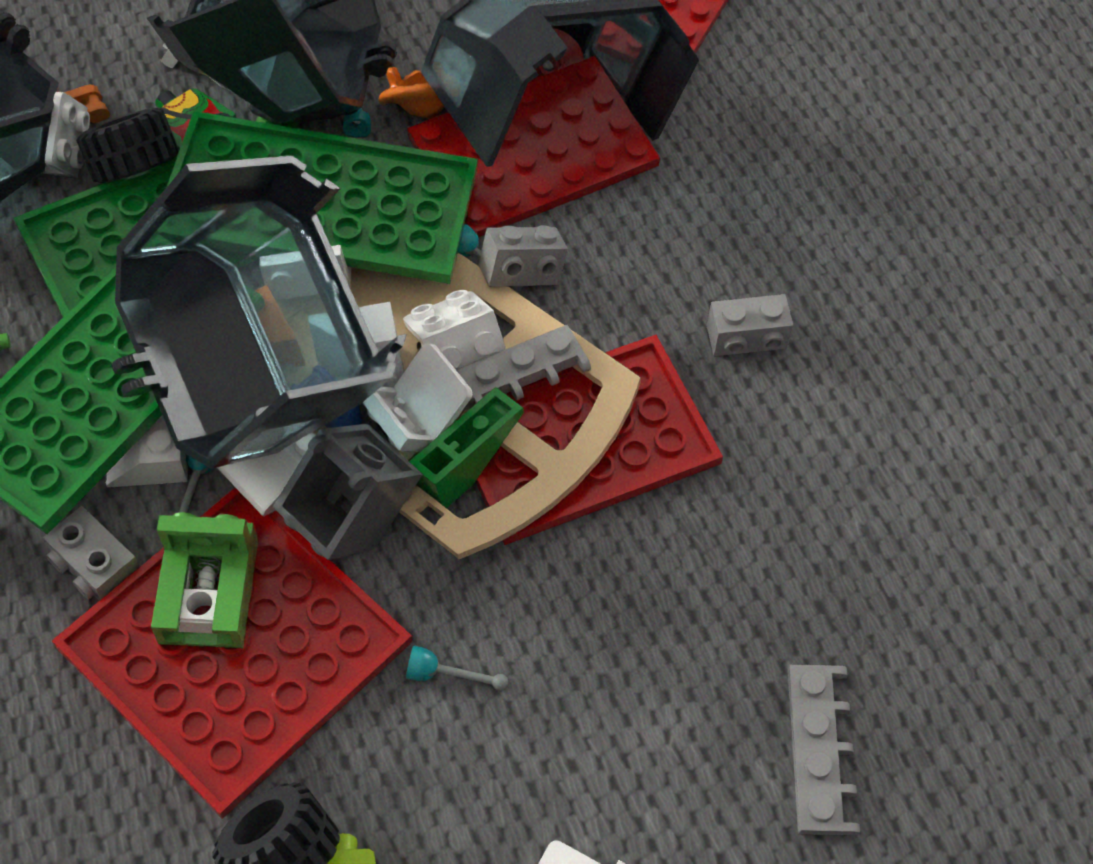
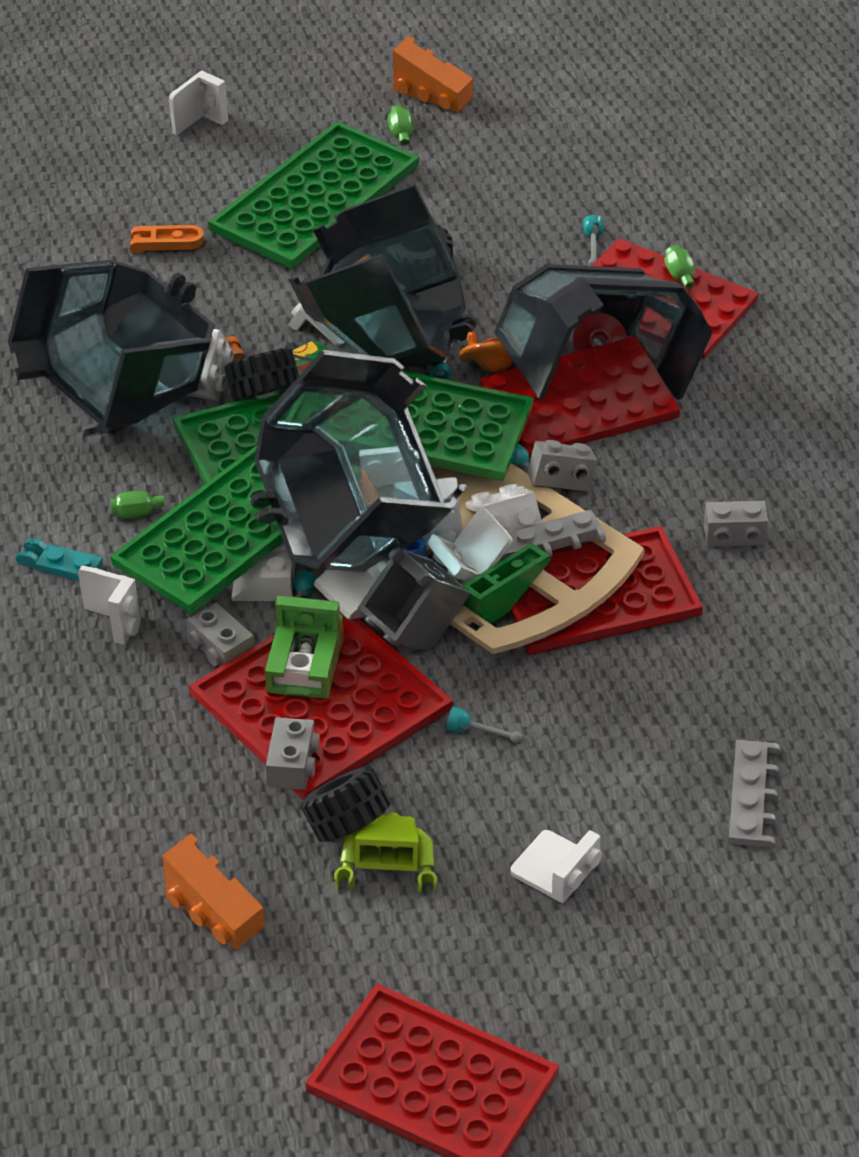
camera: 10 degrees right, 15 degrees down
none -> light grey brick [266,717,320,790]

